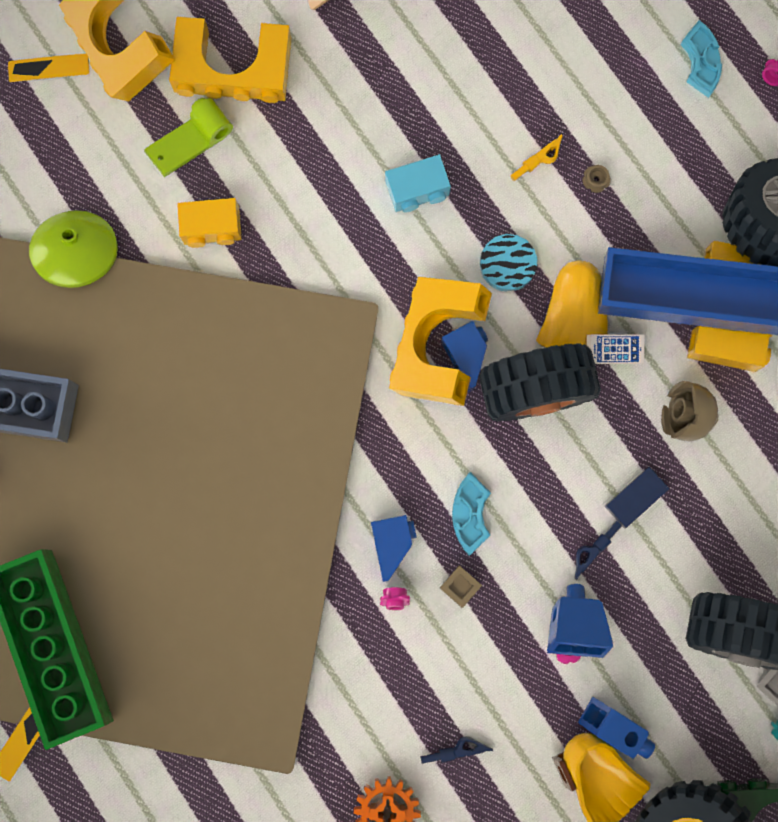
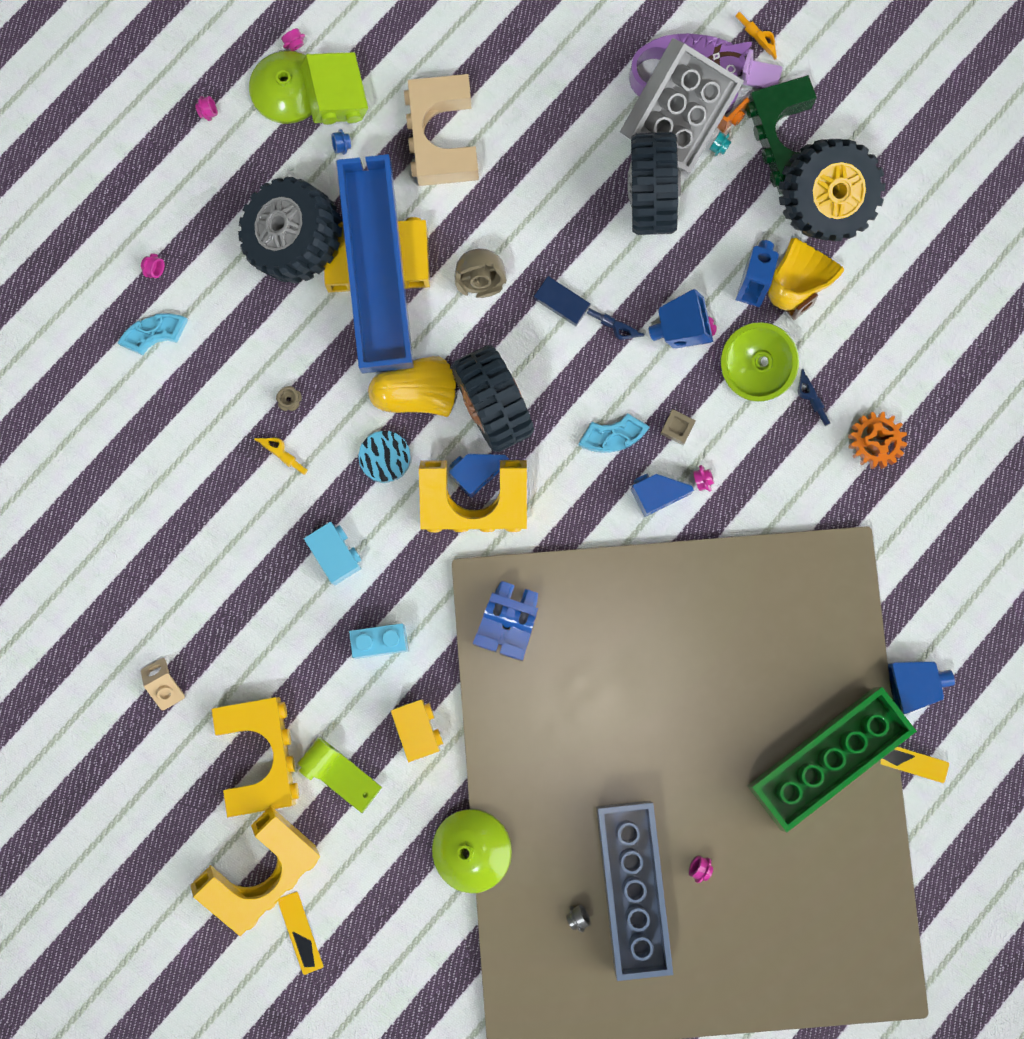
camera: 105 degrees left, 0 degrees up
tile [587,334,644,364] -> none
none -> medium azure brick [349,623,409,659]
none -> hips [473,581,538,661]
none -> lime dish [721,322,799,402]
none -> blue torso [888,662,955,714]

